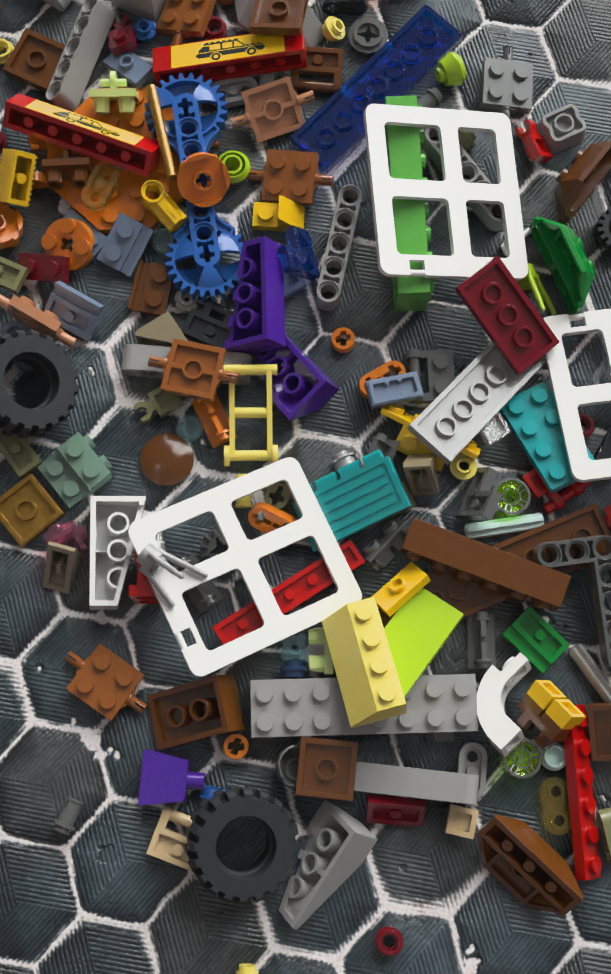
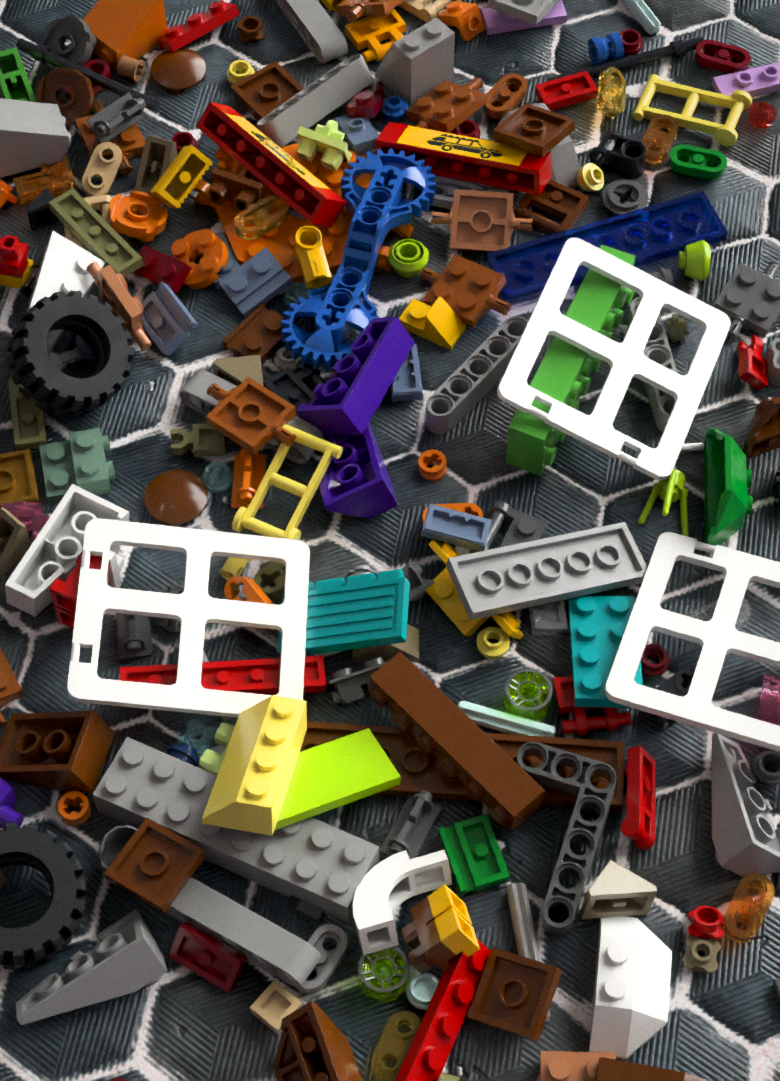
camera: 30 degrees right, 20 degrees down
light grey plant [136,543,208,607] -> none
pearl gold bar [146,84,177,181] -> none
orange plate [177,152,230,207] -> none
clear blue plate [277,225,320,281] -> none
yellow plate [372,562,431,617] -> none
dark tan slope [403,453,439,496] -> none
dark red plate [454,256,560,375] -> none
dark grey plate [455,467,502,520] -> none

